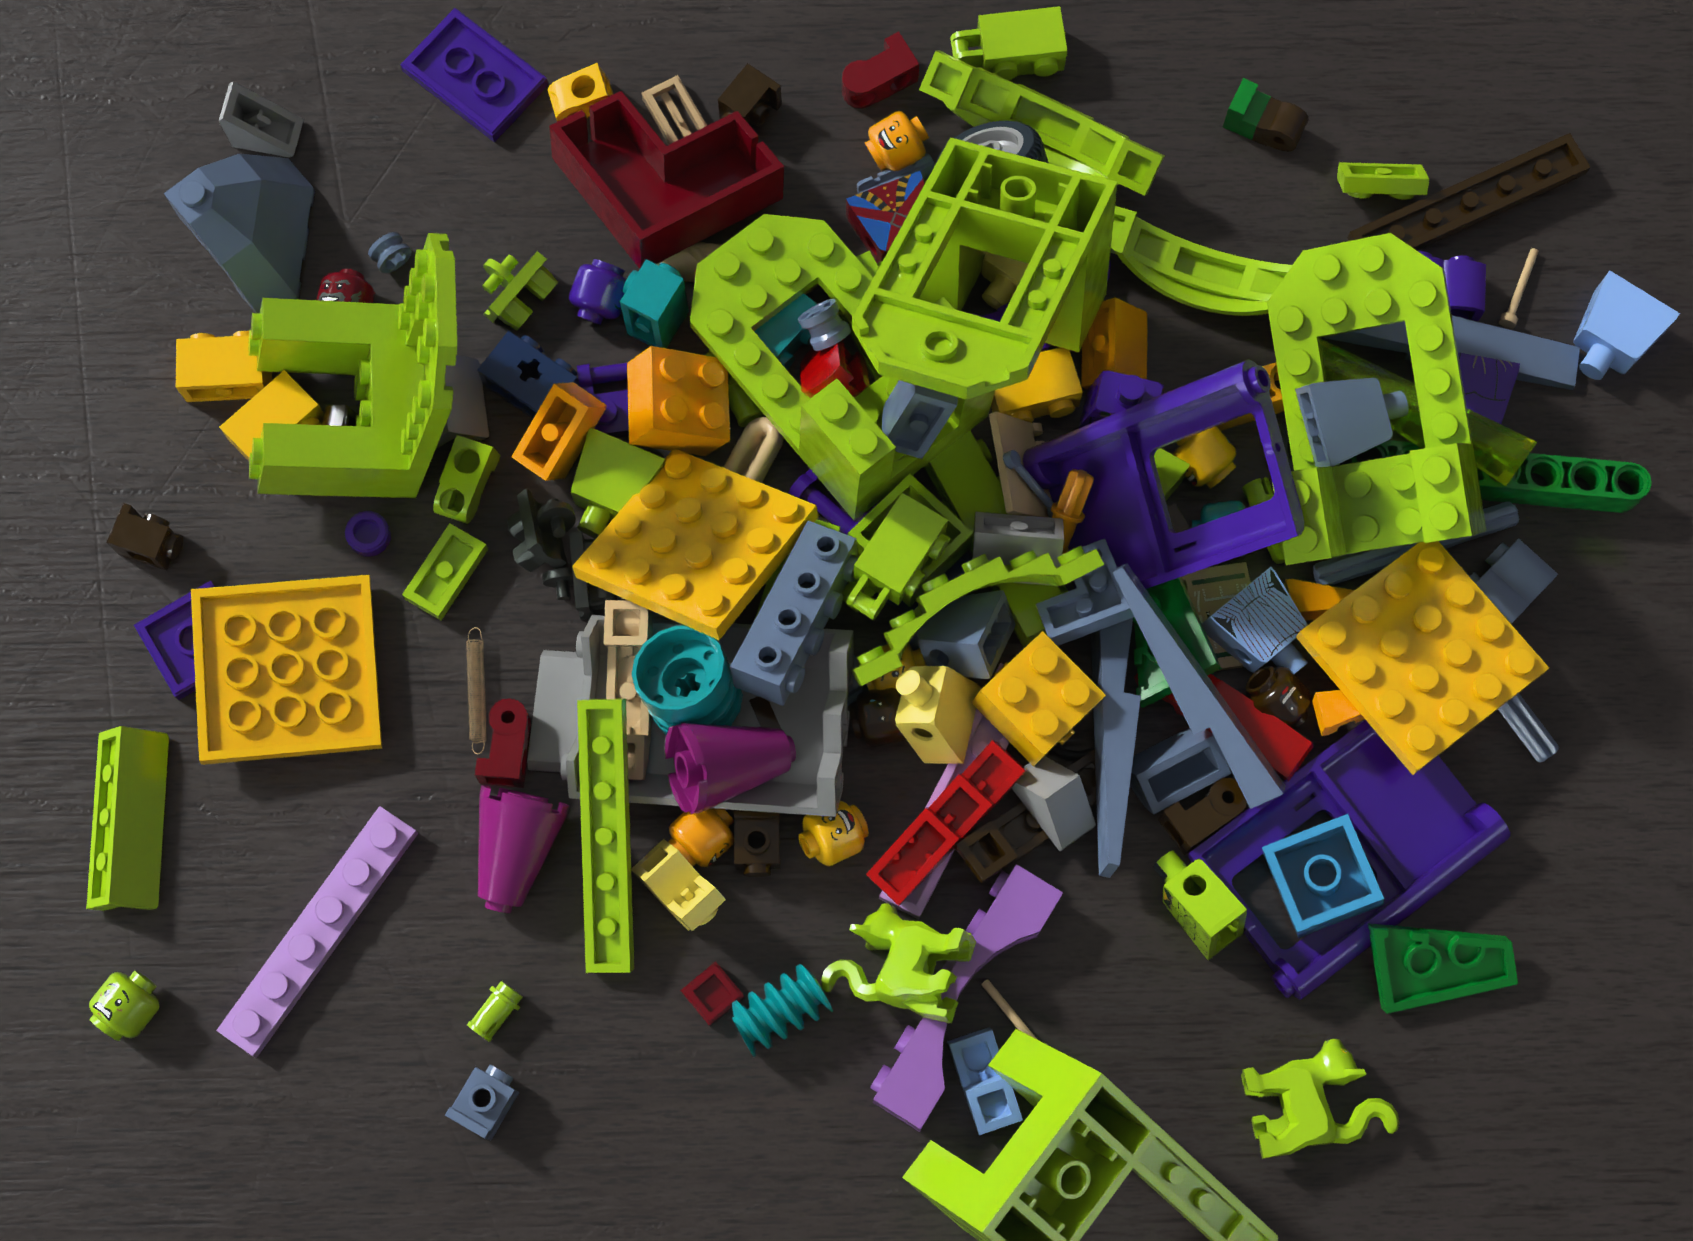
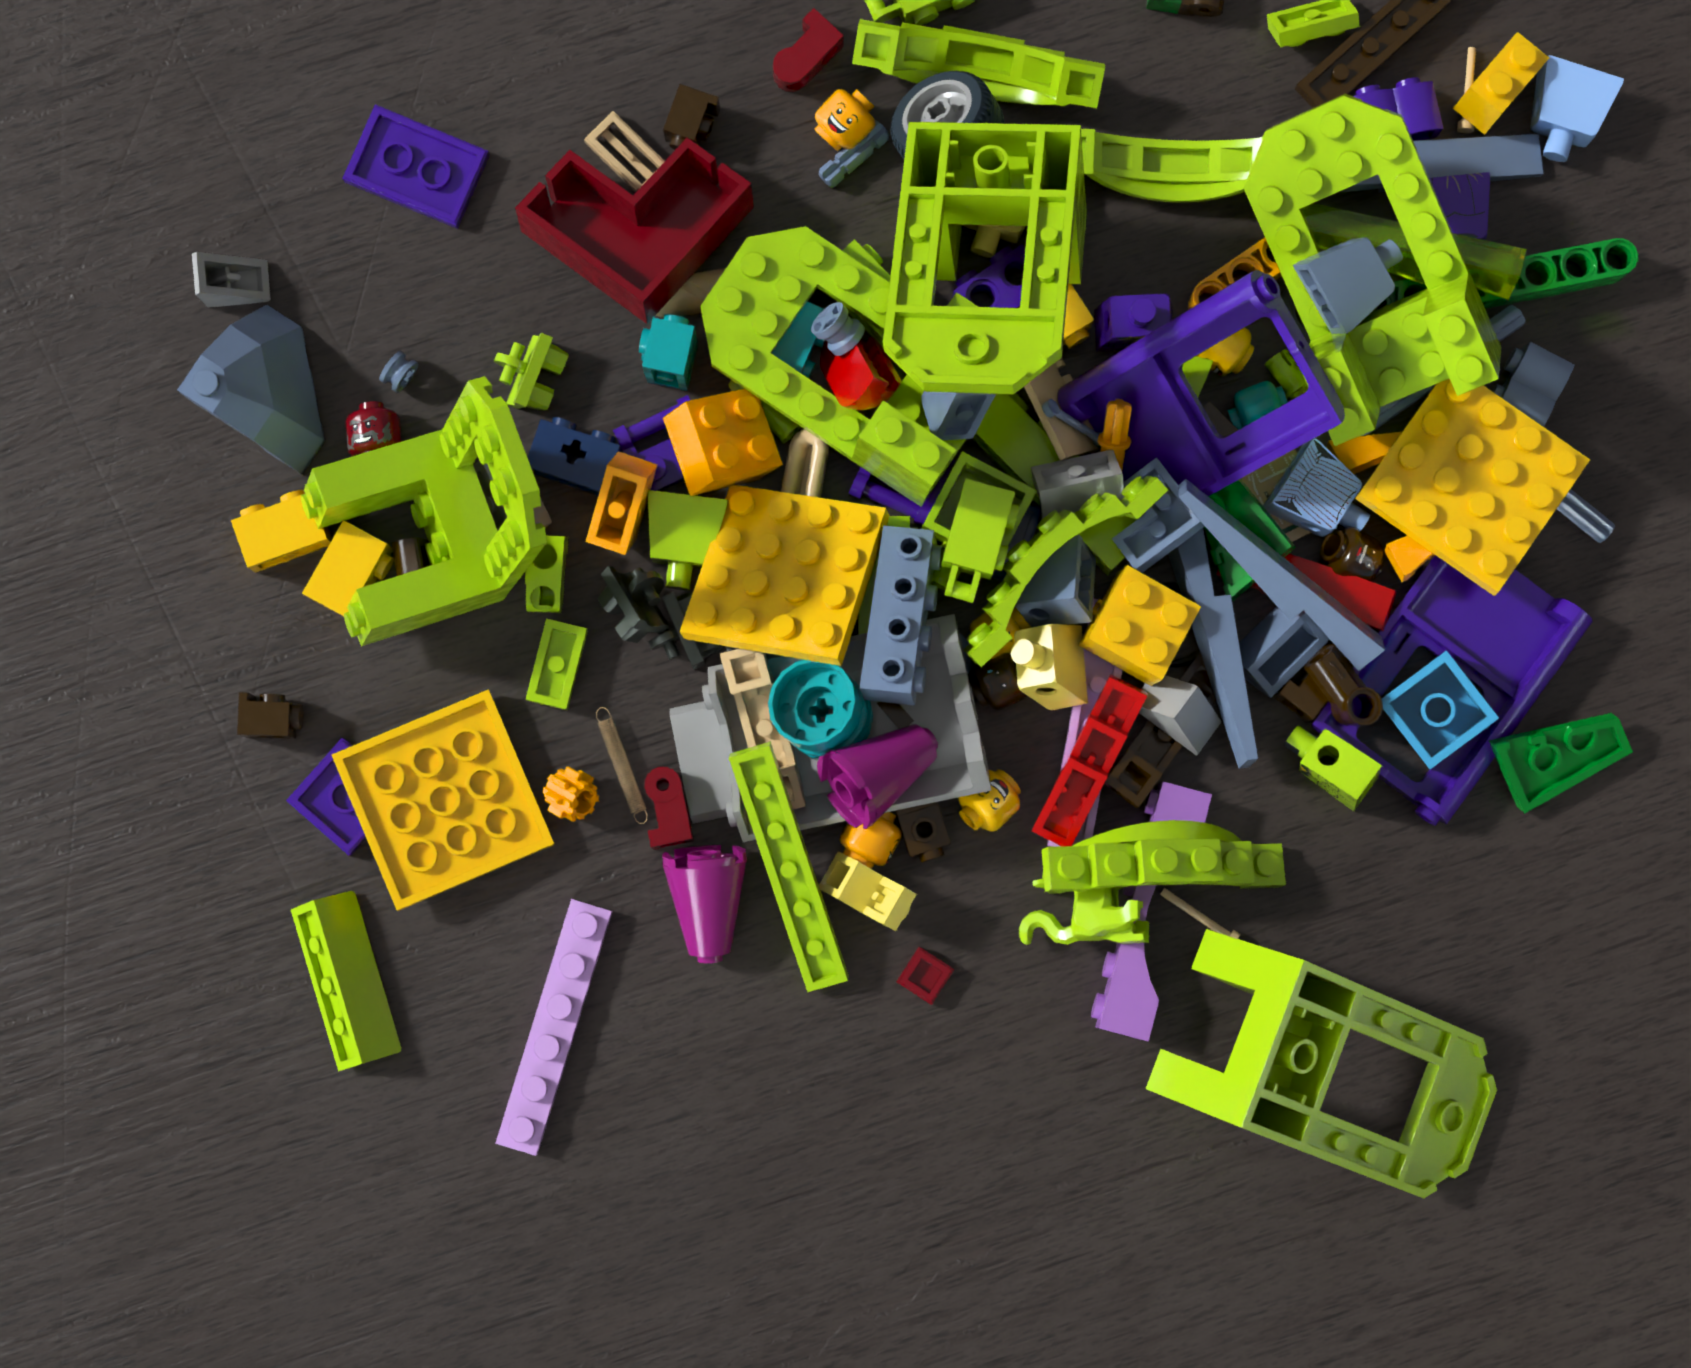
camera: 20 degrees left, 10 degrees up
lime head [89,970,159,1041] -> none
dark purple tile [345,511,391,557] -> none
sand blue brick [445,1065,520,1141] -> none
lime pin [467,981,523,1042] -> none
yellow leg [548,63,613,122] -> none
dark purple head [569,259,627,325] -> none
teal piece [732,964,833,1058] -> none
torso [846,171,925,263] -> none
light blue slope [947,1027,1023,1135] -> none
light orange panel [1081,297,1147,390] -> none
lime animal [1241,1039,1400,1159] -> none
none -> light orange gear [543,766,599,822]
none -> lime piece [1042,820,1286,892]
none -> dark brown piece [1304,645,1383,726]
none -> yellow brick [1453,32,1549,135]

